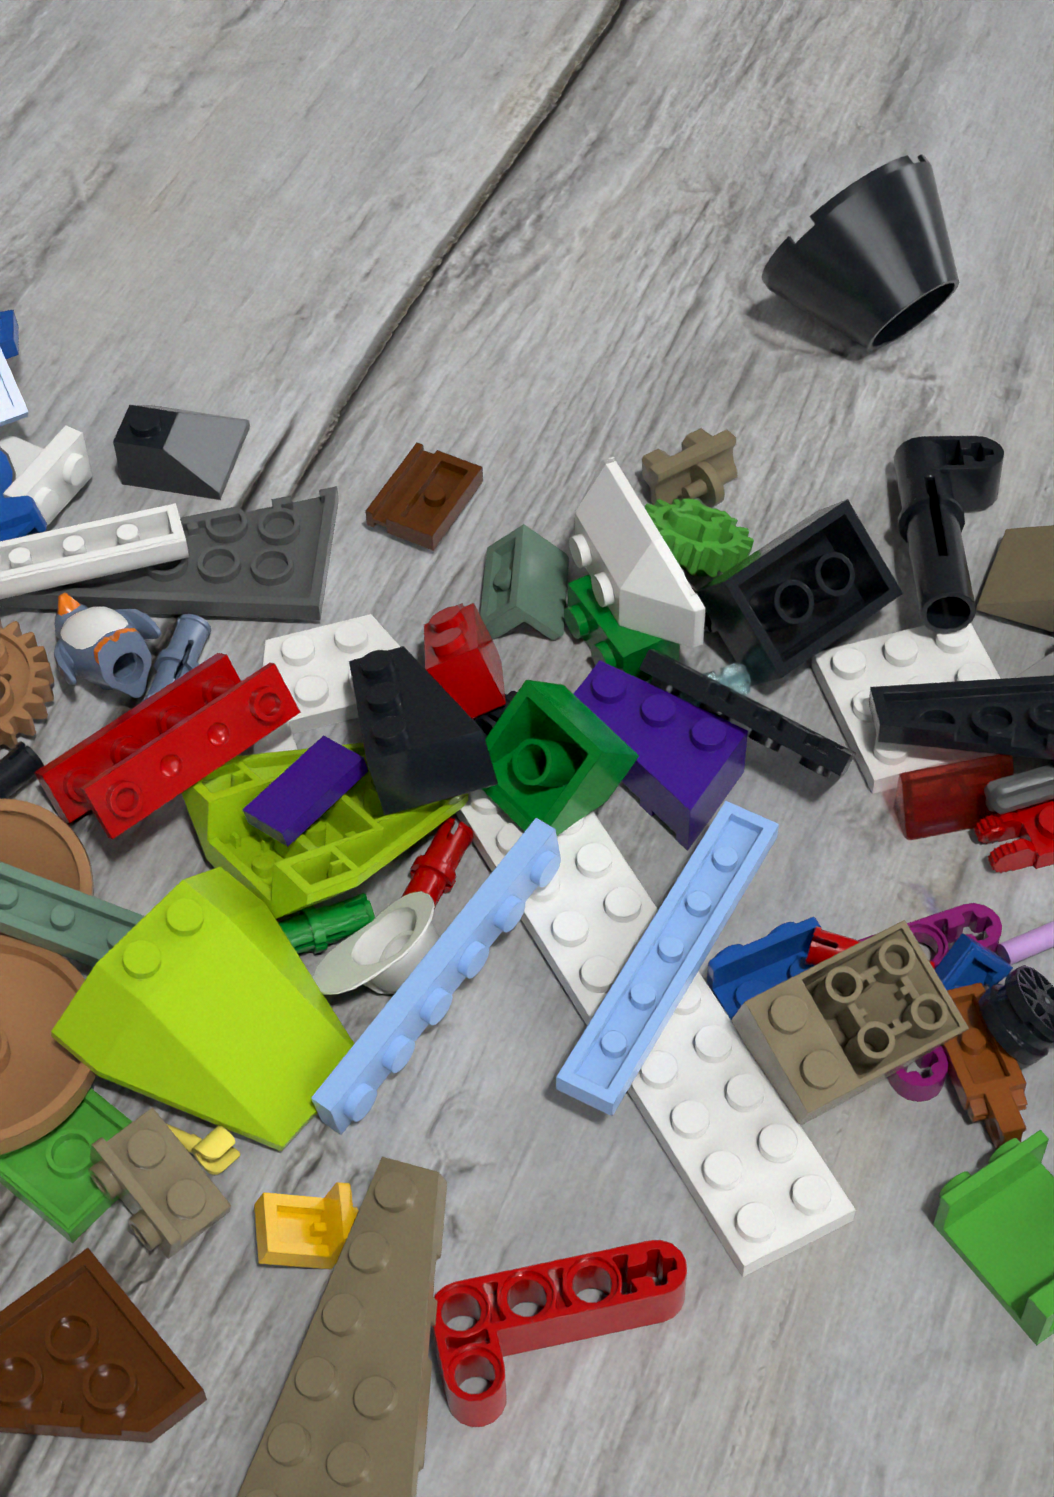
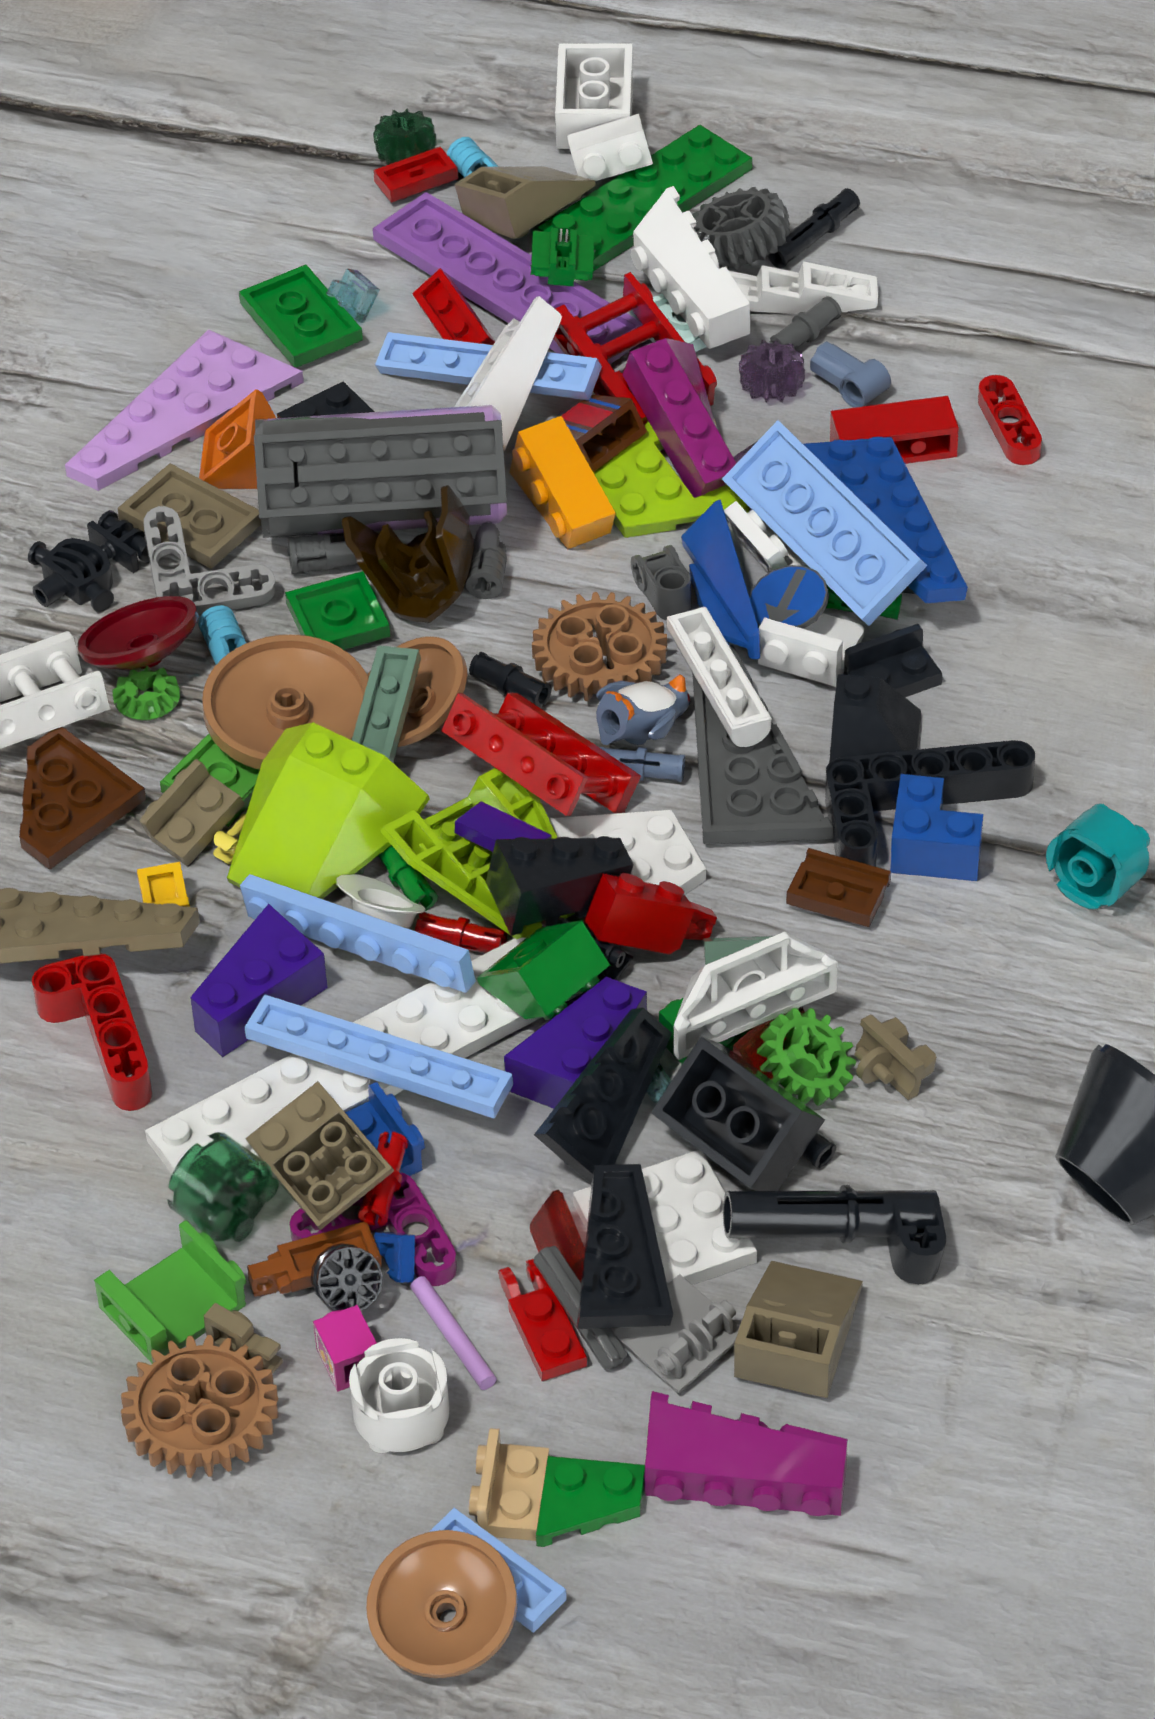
camera: 85 degrees right, 5 degrees down
none -> clear green brick [167,1132,279,1242]
none -> dark purple wedge [190,903,328,1057]
none -> black beam [825,740,1035,867]
none -> black bracket [844,624,942,697]
none -> blue brick [890,774,983,881]
none -> teal brick [1046,804,1150,909]

